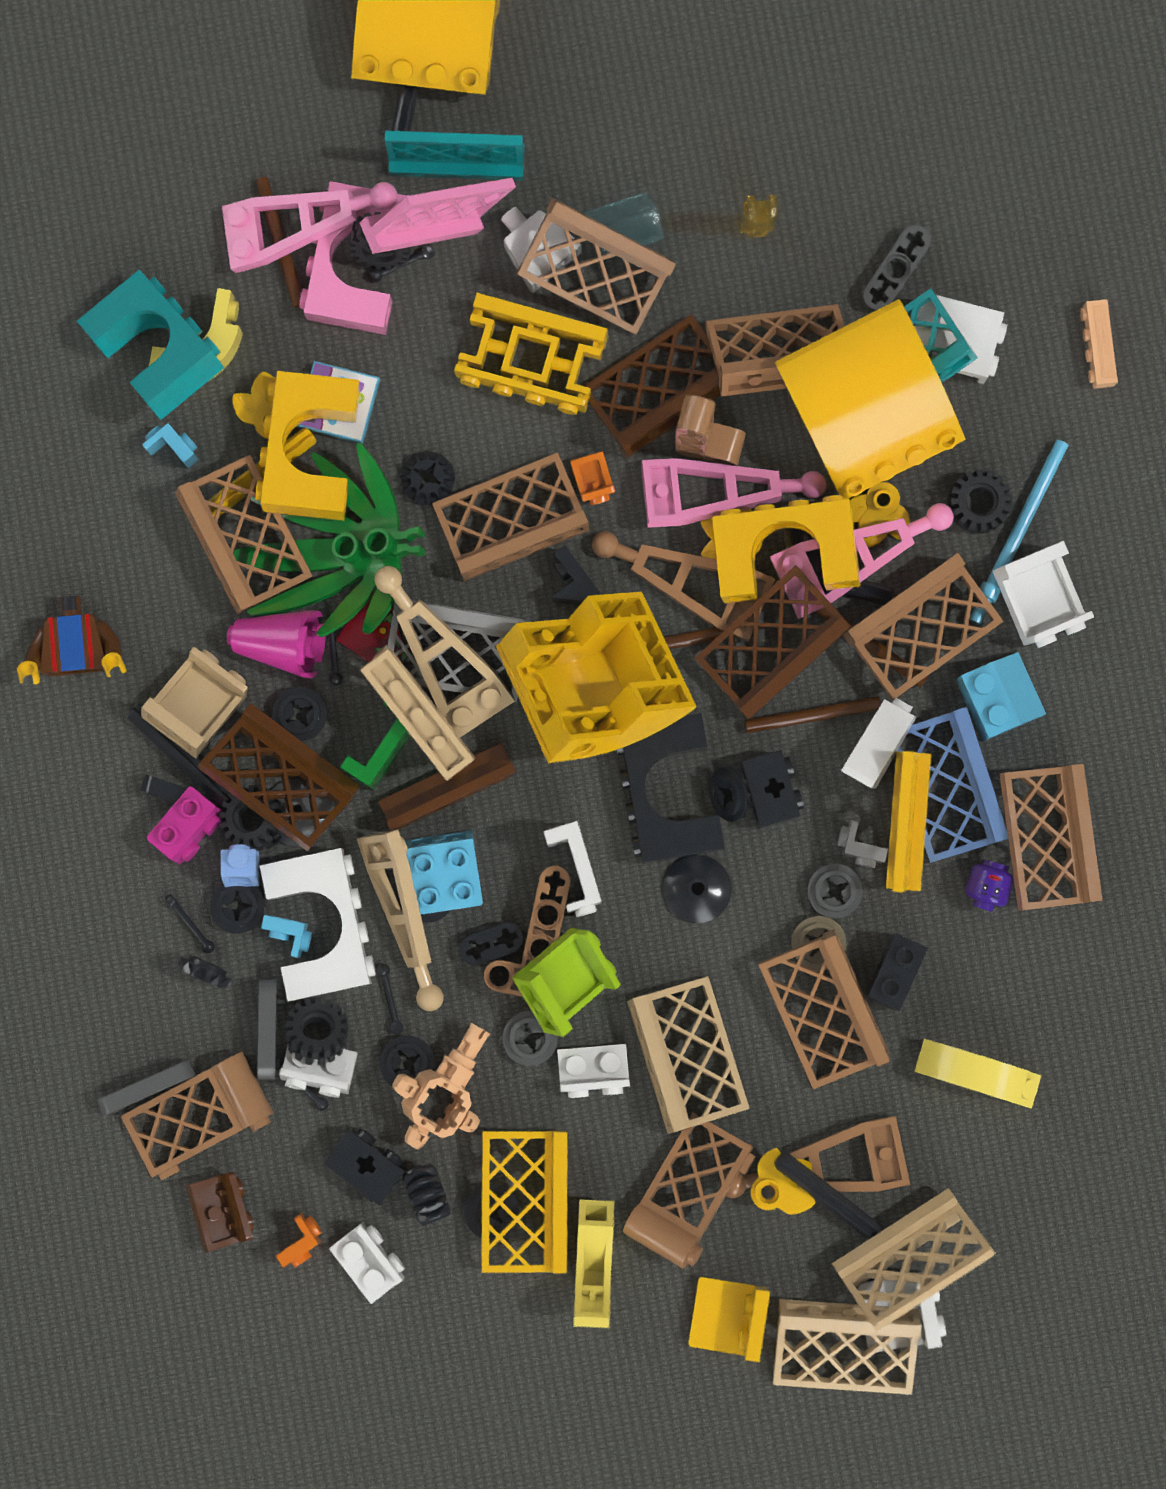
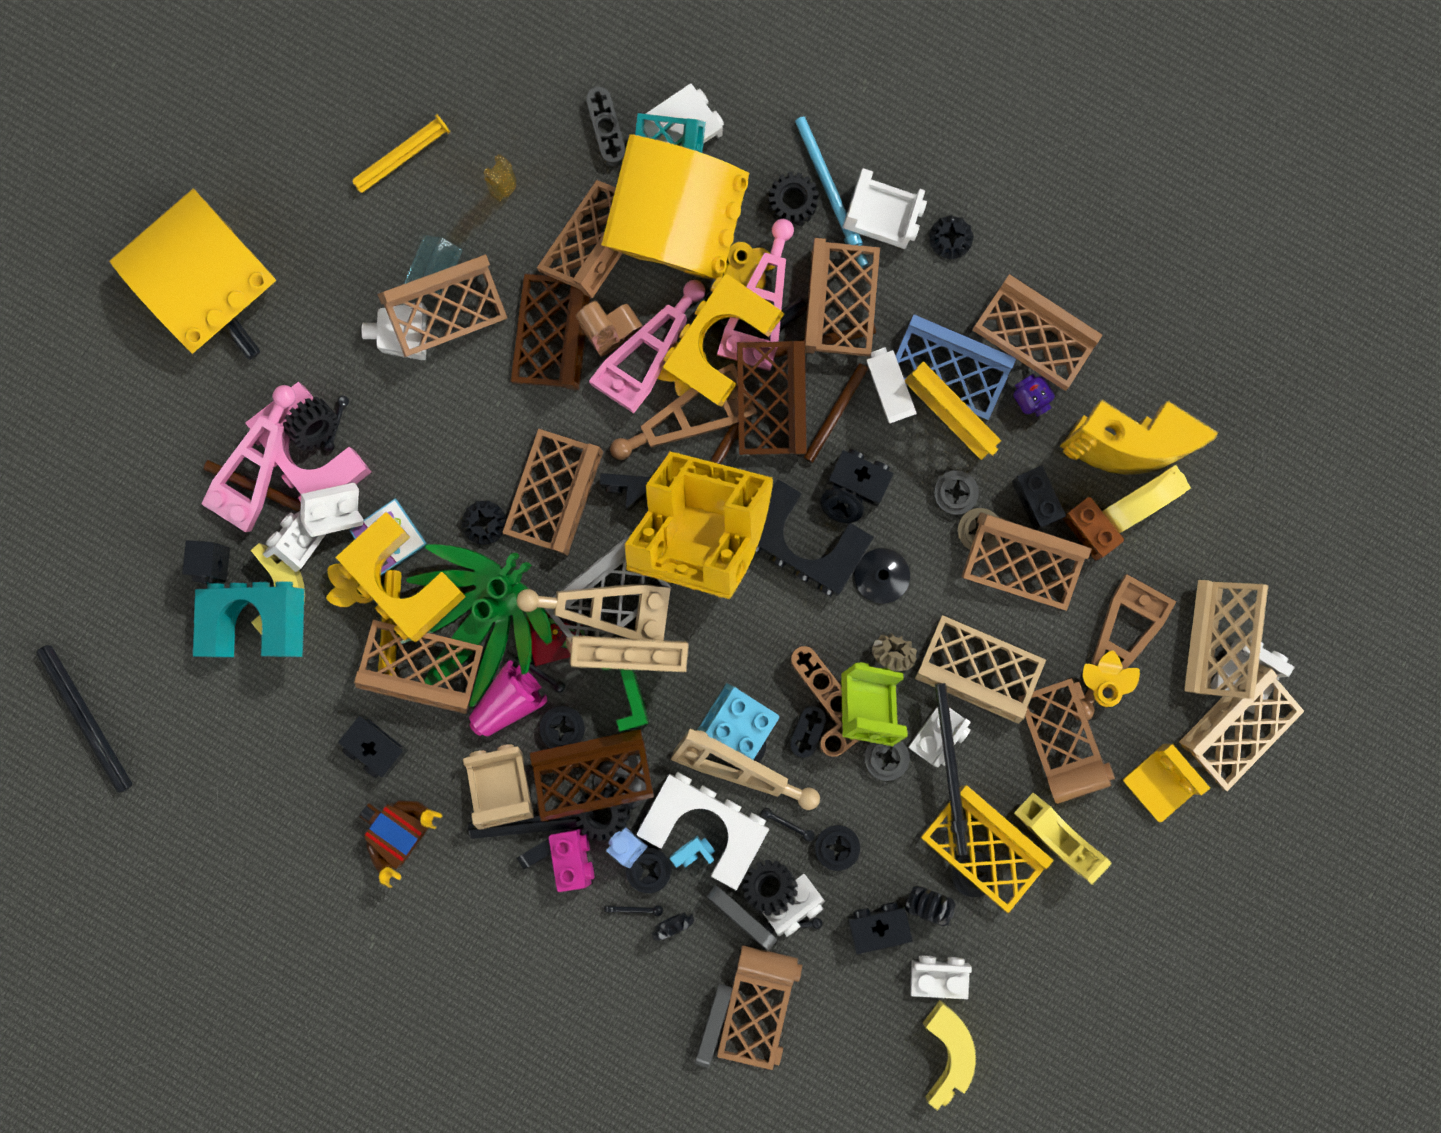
camera: 45 degrees left, 0 degrees up
medium azure bracket [142,423,198,469] -> none
reddish brown bracket [185,1172,254,1253] -> none
orange bracket [276,1212,322,1268] -> none
bright pink fence [360,178,516,254] -> none
reddish brown fence [378,743,517,831] -> none
teal fence [385,131,524,181] -> none
light nougat piece [392,1023,490,1150] -> none
yellow fence [454,293,608,415] -> none
white panel [544,821,601,917] -> none
orange bracket [570,451,616,505] -> none
black axle [774,1151,884,1240] -> none
light grey bracket [838,820,888,868] -> none
medium azure slope [956,652,1046,742] -> none
light nougat piece [1080,299,1118,389] -> none
none -> black brick [182,540,230,584]
none -> white bracket [263,510,326,572]
none -> white bracket [300,483,364,537]
none -> black brick [338,716,408,778]
none -> yellow axle [352,114,450,193]
none -> dark tan gear [872,633,917,671]
none -> light yellow arch [923,1000,976,1110]
none -> black gear [929,214,974,259]
none -> black bar [935,683,968,855]
none -> yellow slope [1060,401,1218,475]
none -> dark orange bracket [1062,497,1124,561]

